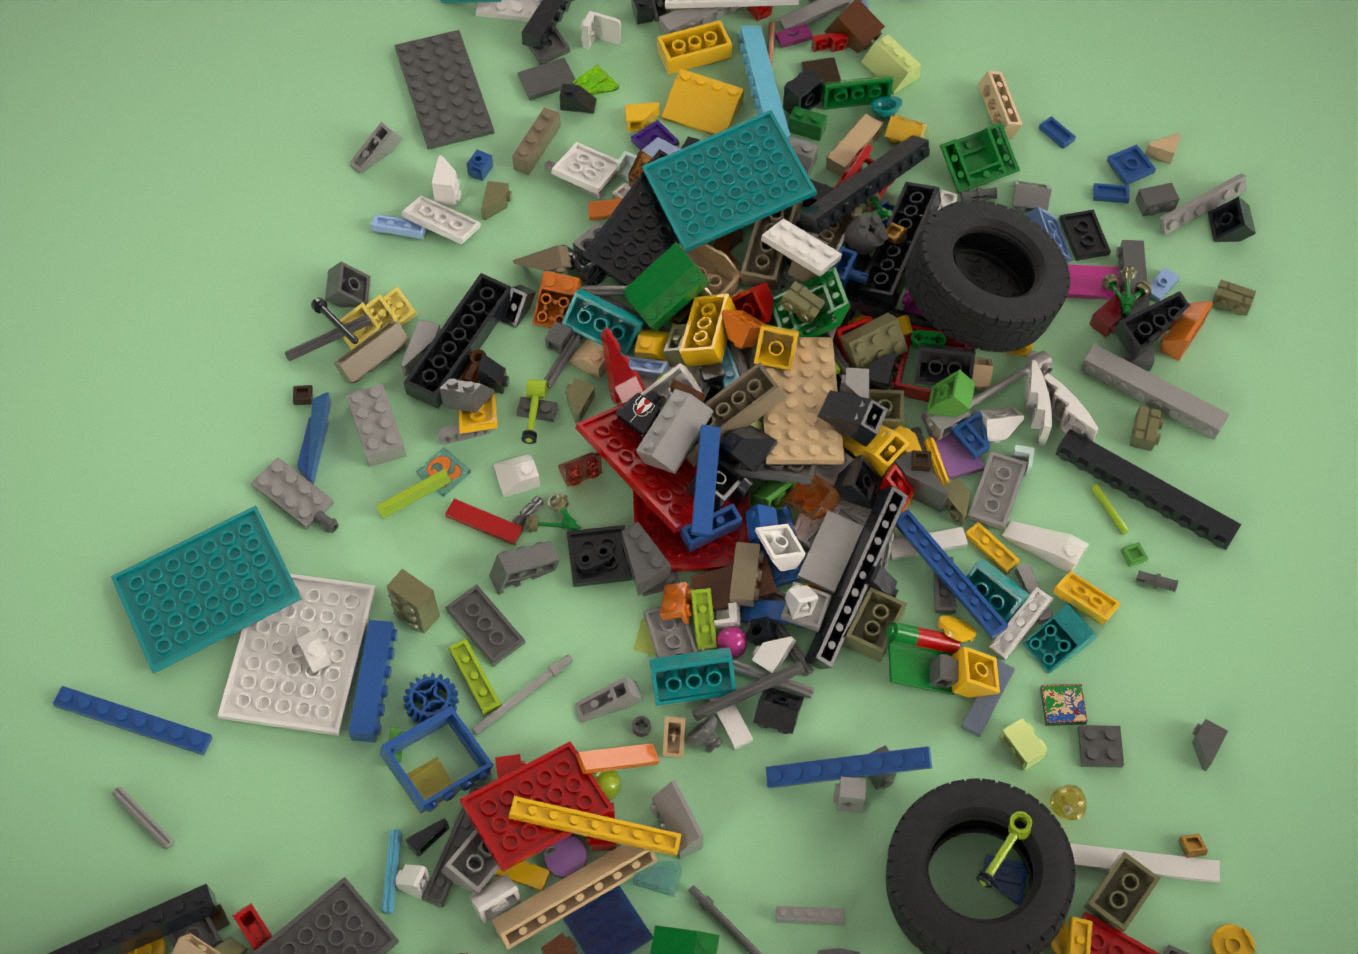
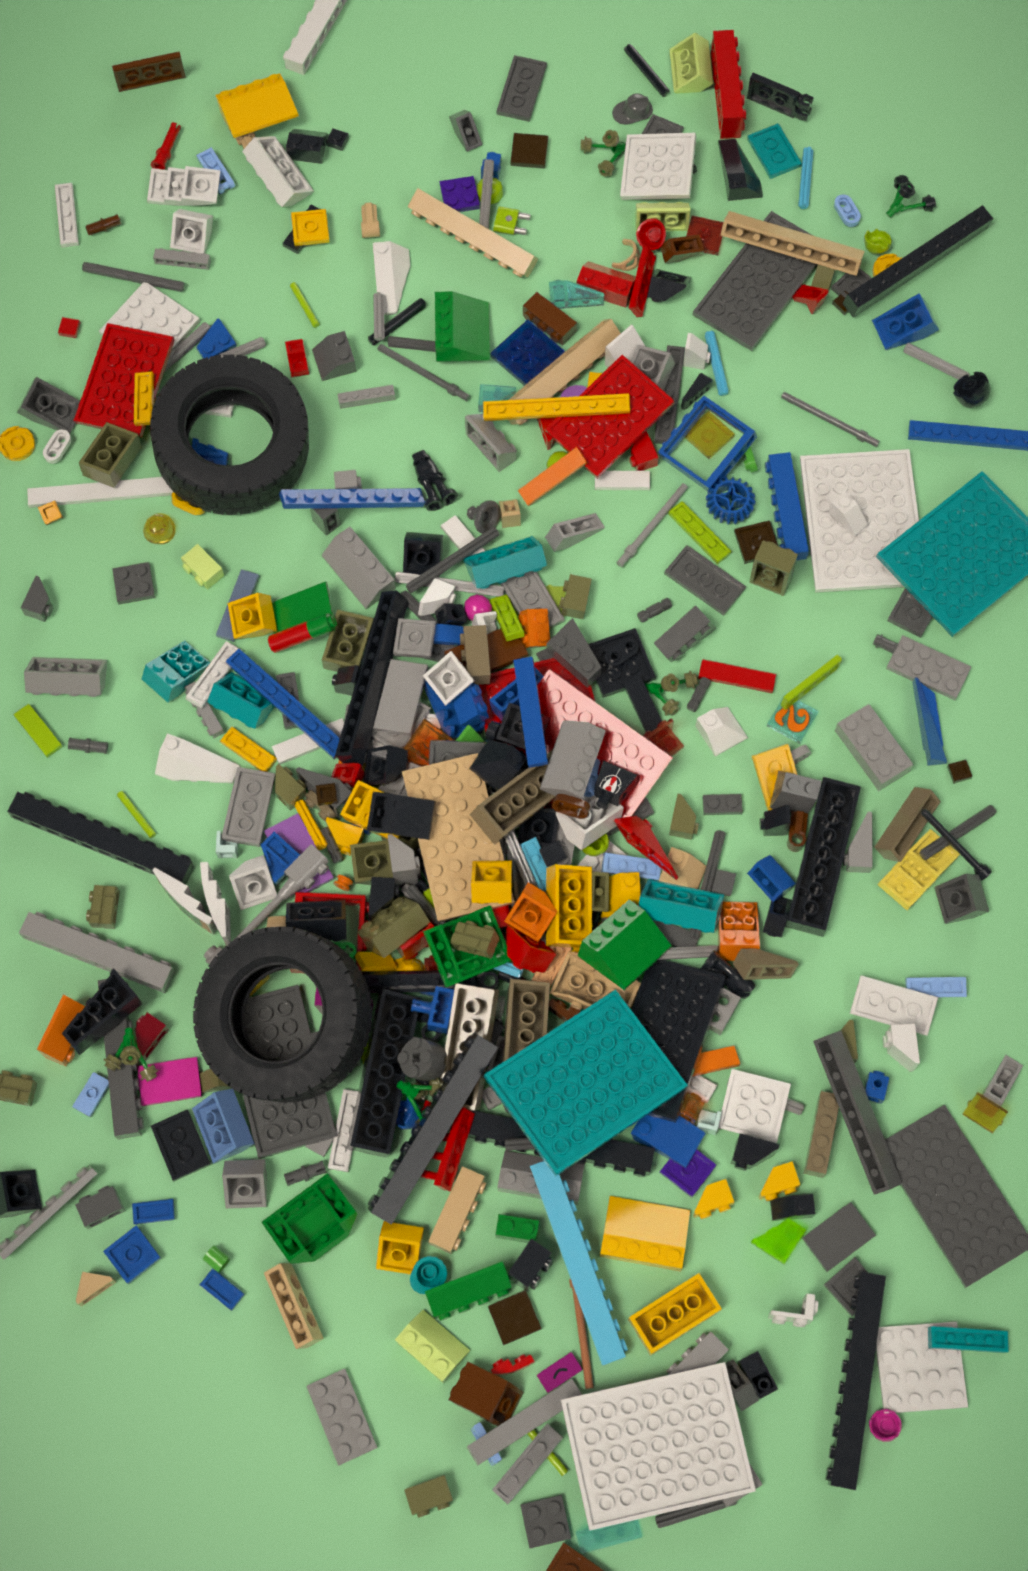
camera: 170 degrees right, 10 degrees up
lime piece [521,379,548,444] -> none
dark grey bush [632,716,651,737] -> none
white plate [761,219,842,276] -> none
white slope [785,585,818,619] -> none
pearl gold tile [886,222,907,245] -> none
bright green slope [927,370,975,417] -> none
dark grey brick [930,654,958,689] -> none
yellow tile [937,615,977,642] -> none
lime piece [976,812,1032,888] -> none
tile [1040,684,1088,726] -> none
yellow plate [1053,571,1121,626] -> none
bright green tile [1121,542,1148,567] -> none
none -> lime tile [13,703,63,758]
none -> light grey slope [24,657,107,697]
none -> white plate [43,429,72,464]
none -> bright green beam [203,1245,230,1273]
none -> light grey plate [306,1369,377,1466]
none -> light grey slope [322,526,396,609]
none -> orange bush [333,875,353,892]
none -> black piece [412,450,458,511]
none -> olive brick [559,574,592,619]
none -> white tile [595,471,650,490]
none -> black tile [622,675,664,735]
none -> dark grey axle [637,598,672,622]
none -> black slope [731,1133,780,1171]
none -> dark brown tile [734,520,778,564]
none -> blue brick [747,855,796,902]
none -> yellow slope [759,1161,801,1201]
none -> dark grey bar [781,392,880,447]
none -> dark grey brick [813,1030,902,1195]
none -> blue slope [872,293,939,350]
none -> dark grey plate [887,588,932,638]
none -> black cylinder [953,371,991,408]
none -> clear yellow piece [962,1092,1008,1134]

